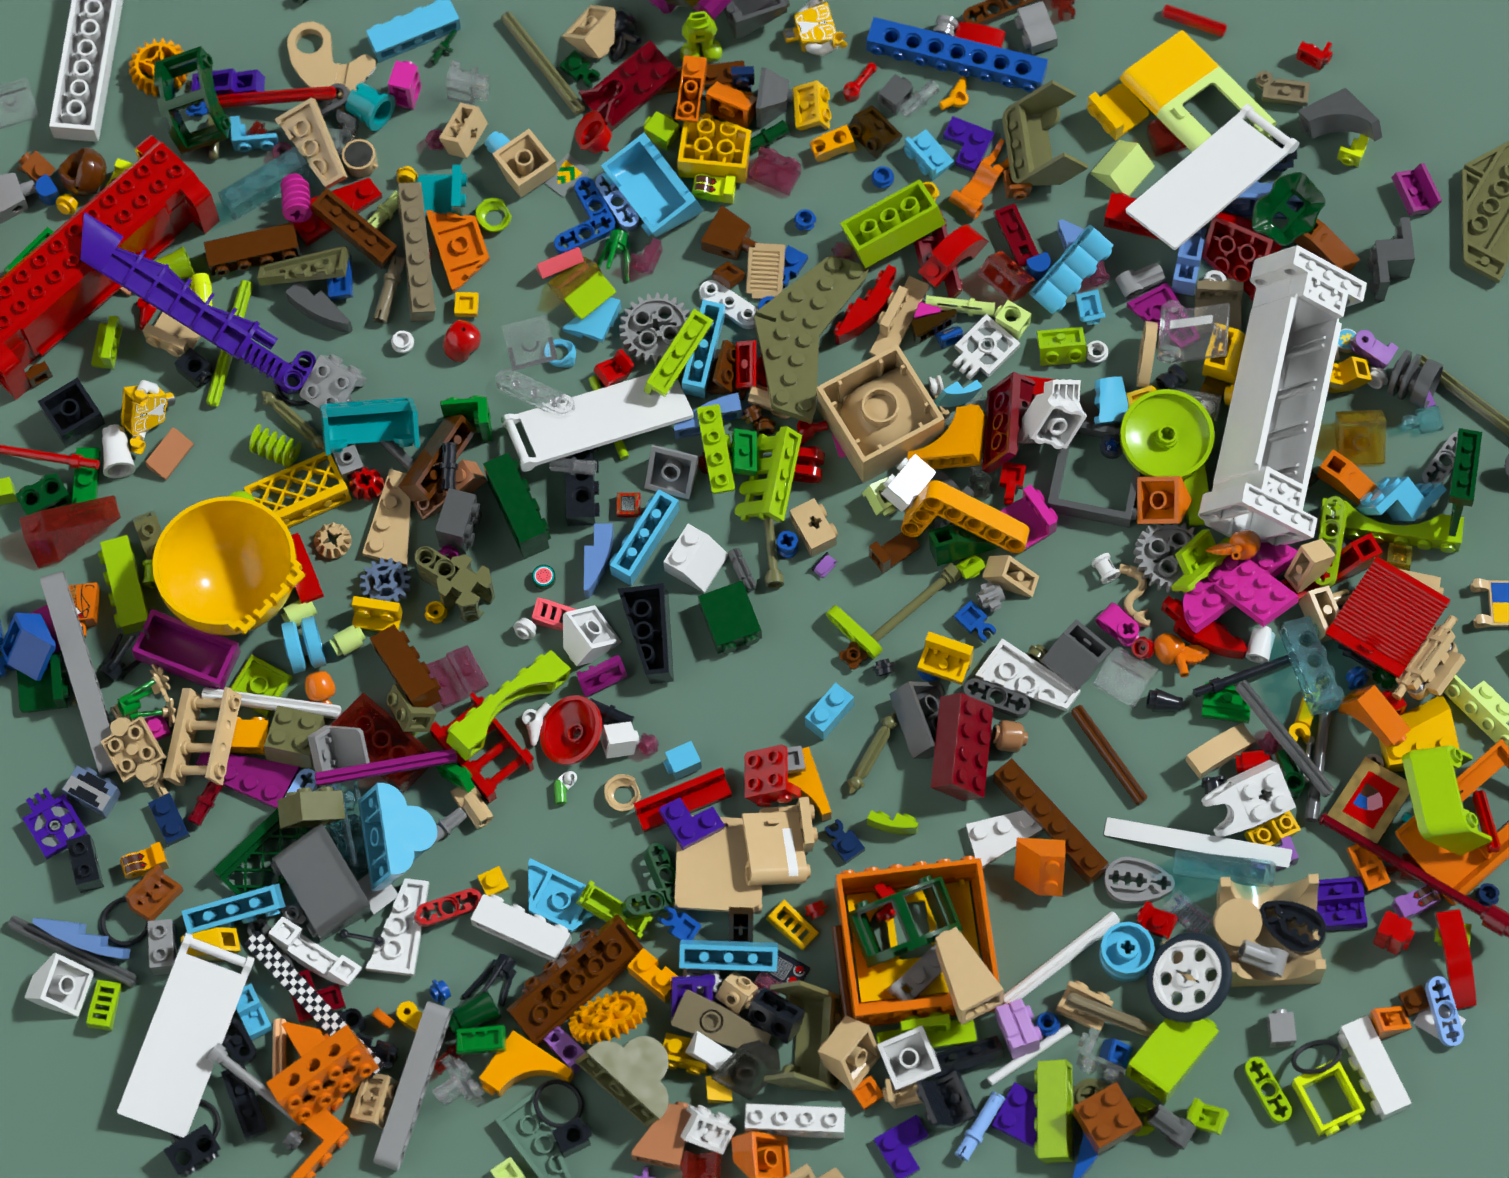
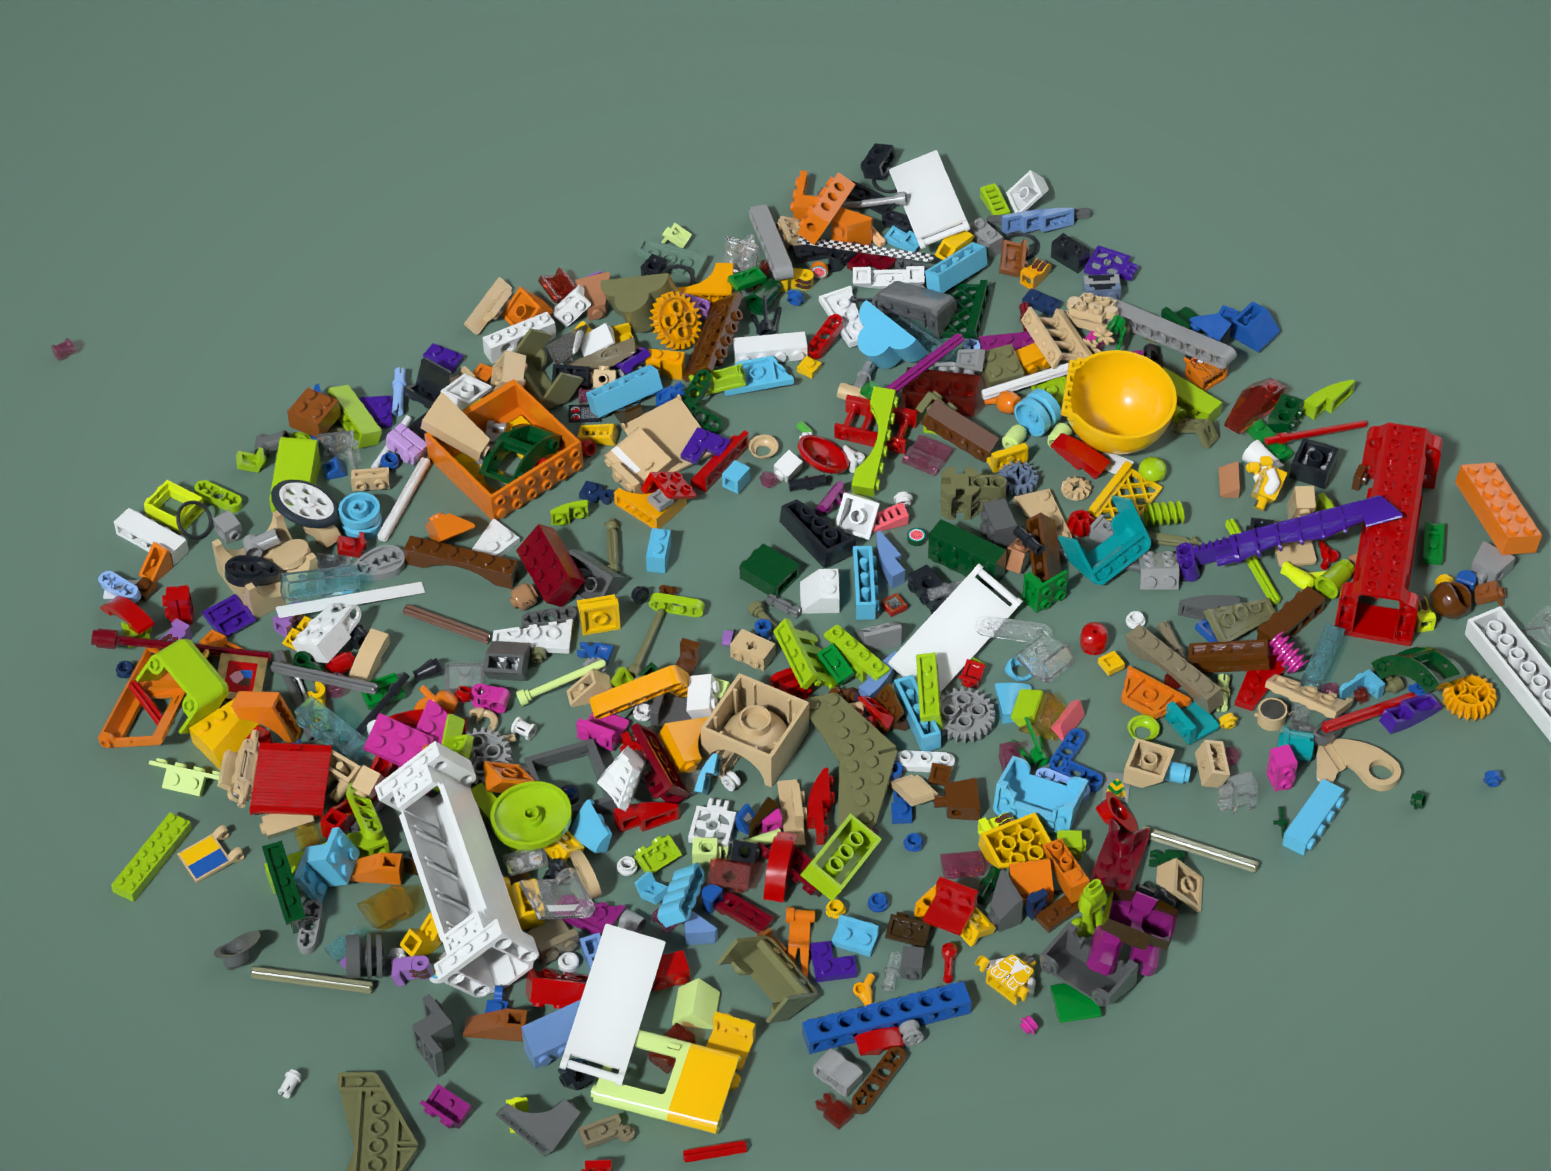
camera: 145 degrees right, 20 degrees down
olive piece [277,787,345,828] -> none
dark tan axle [1066,992,1157,1038] -> none
dark green piece [1252,172,1326,246] -> none
none -> yellowish green piece [516,660,606,706]
none -> black brick [726,839,759,864]
none -> red bracket [923,876,978,936]
none -> tan brick [1287,486,1316,520]

